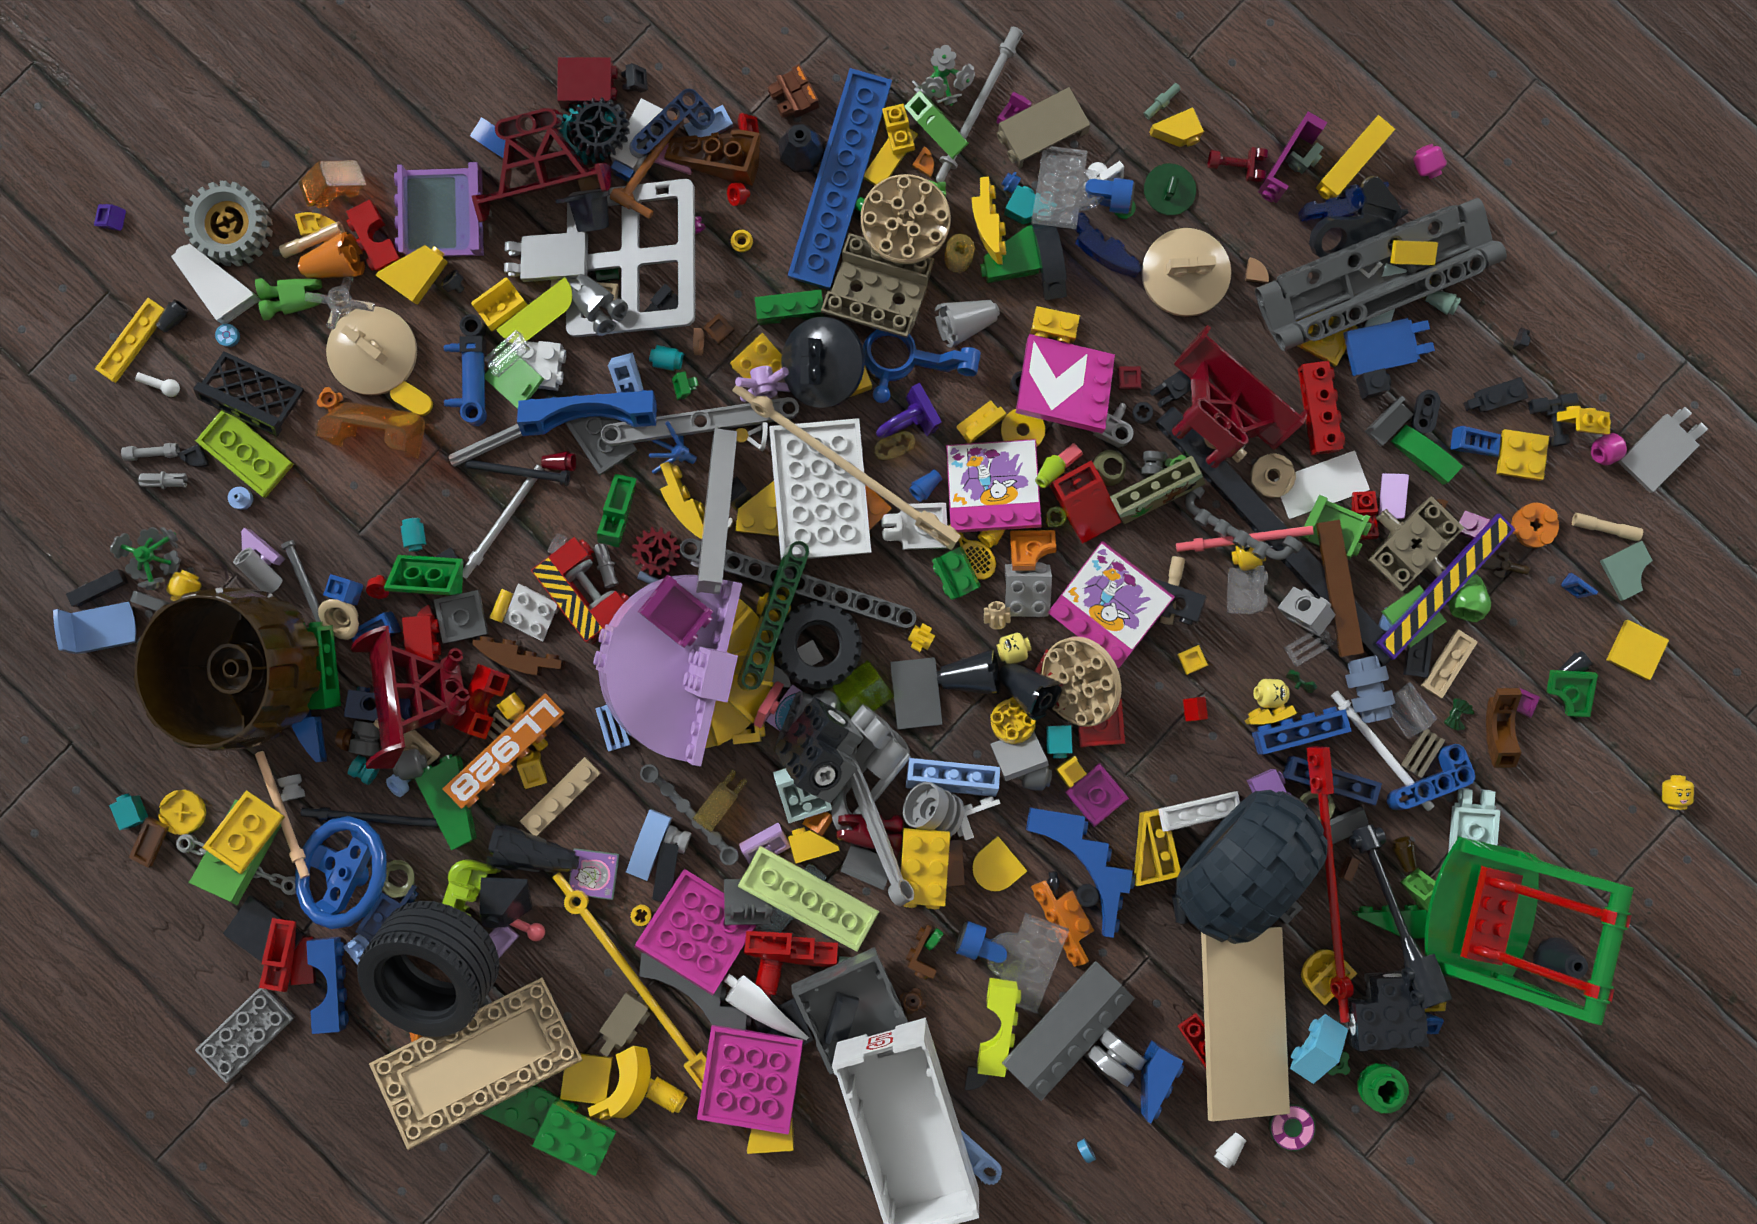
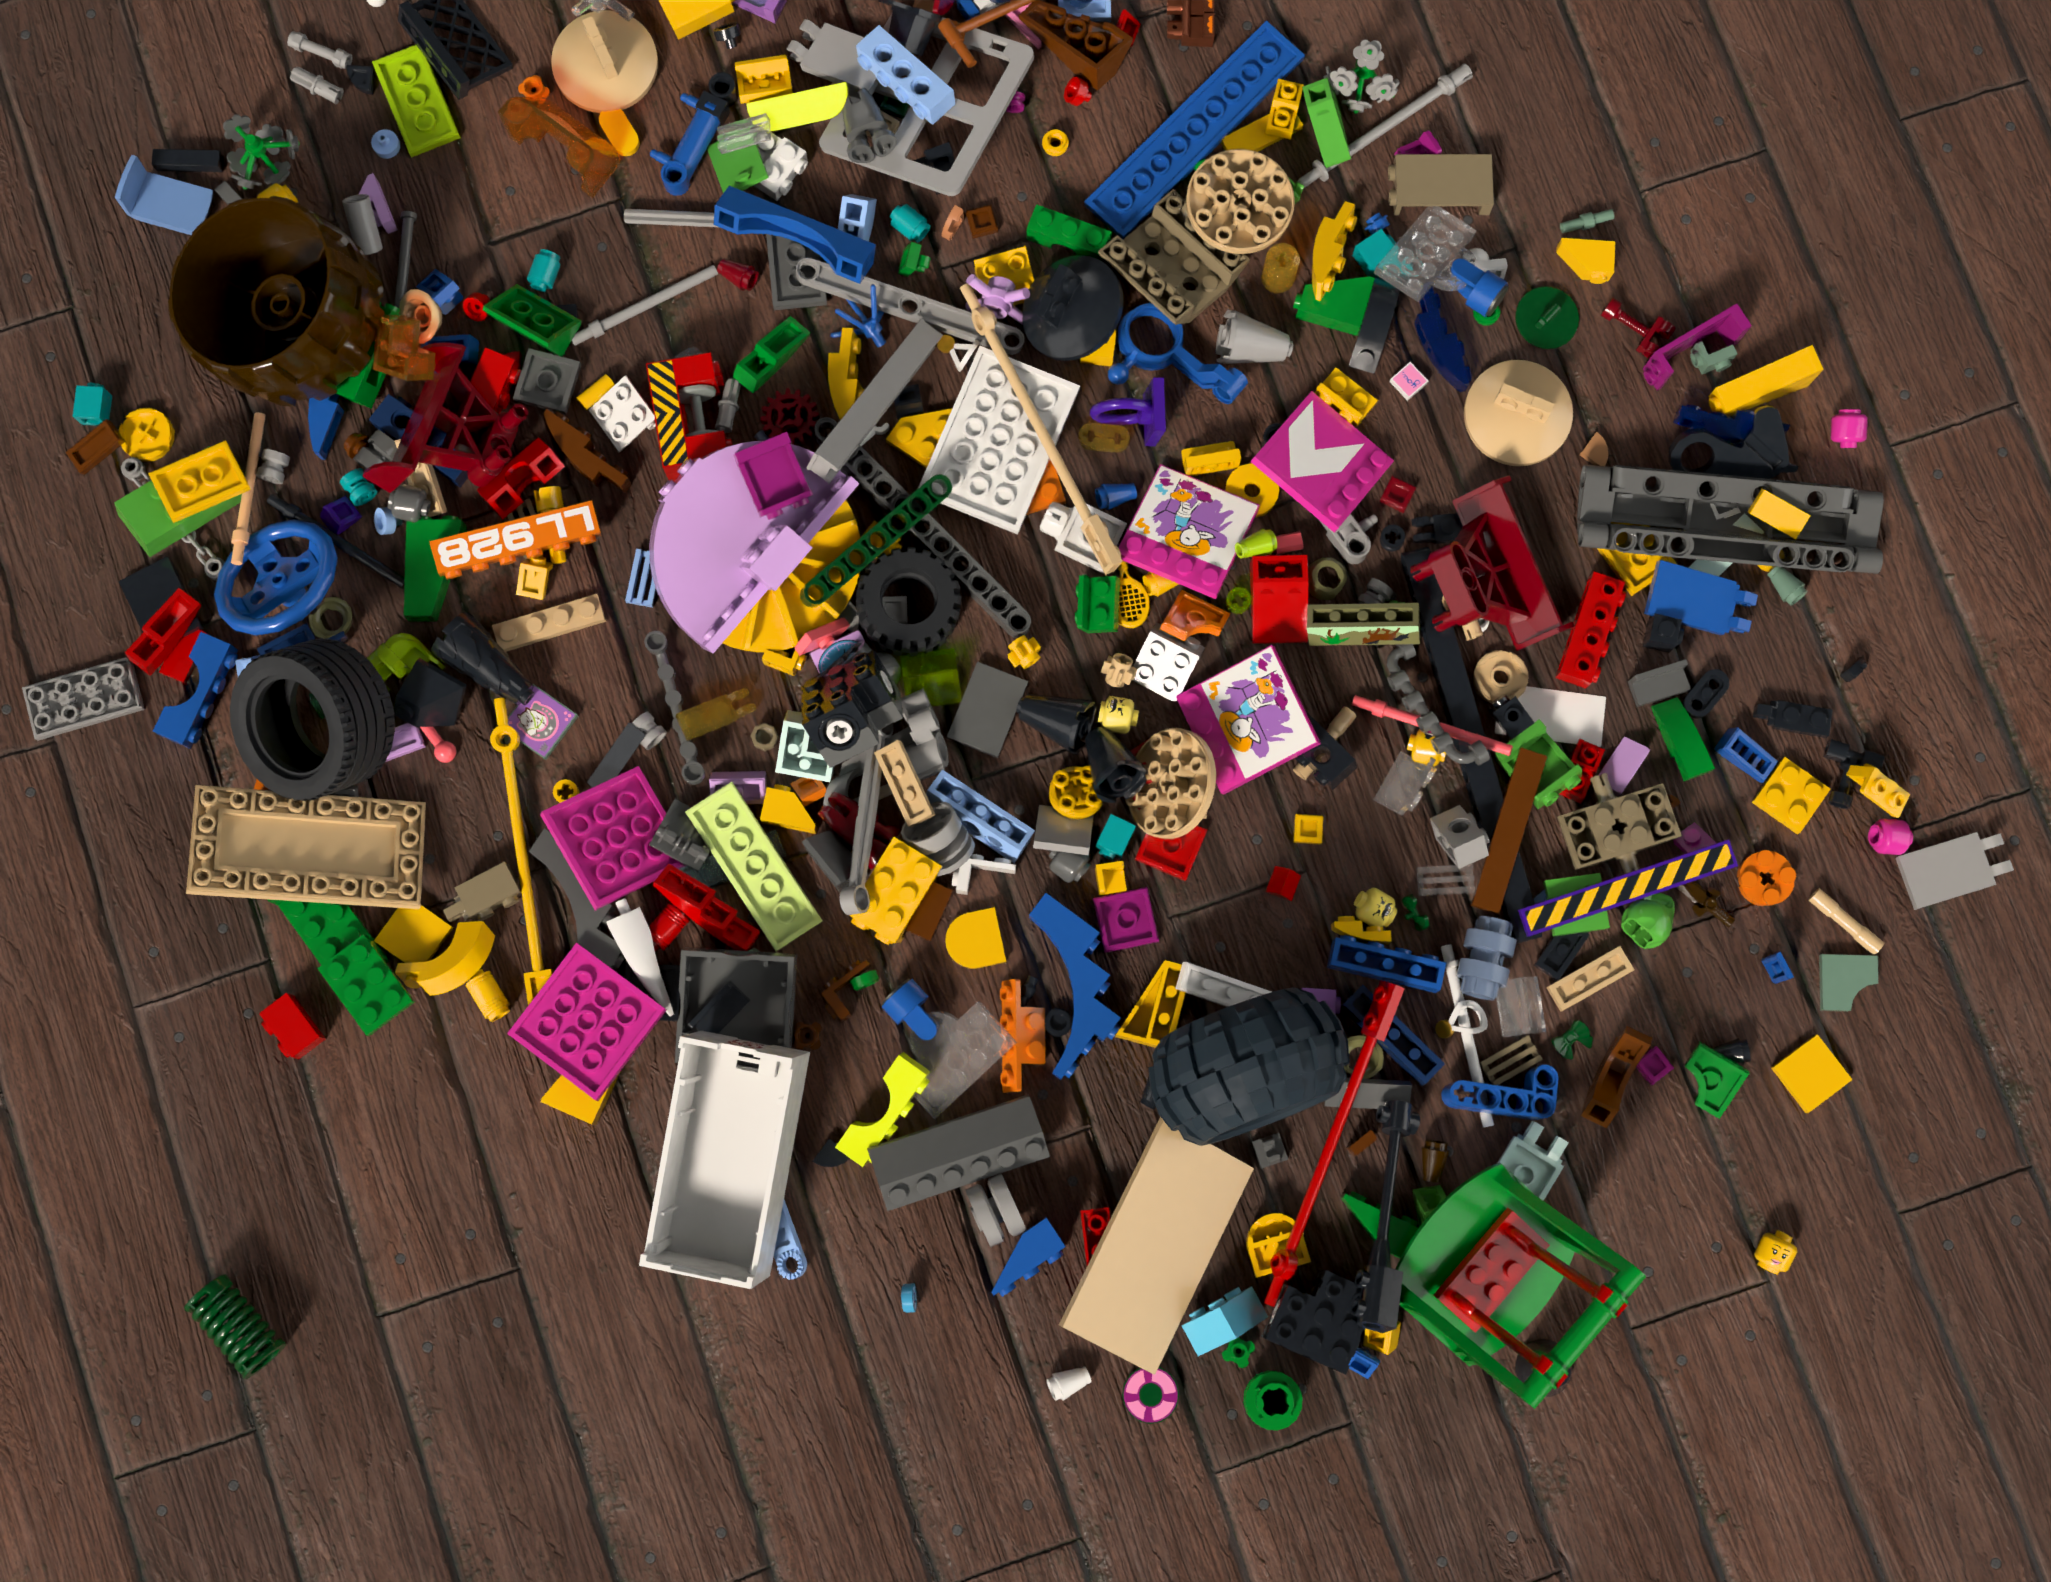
camera: 30 degrees right, 5 degrees down
black bar [465,460,571,487] -> none
light blue slope [626,809,672,881] -> none
black cone [778,124,824,173] -> none
orange tile [912,146,934,178] -> none
none -> red brick [259,993,326,1059]
none -> dark purple slope [320,496,362,535]
none -> clear orange brick [373,315,435,381]
none -> dark tan tile [751,723,779,751]
none -> light blue brick [856,25,955,125]
none -> tan plate [874,740,935,828]
none -> bright pink tile [1389,362,1428,401]
none -> white piece [1435,1000,1488,1038]
none -> black brick [1489,694,1534,739]

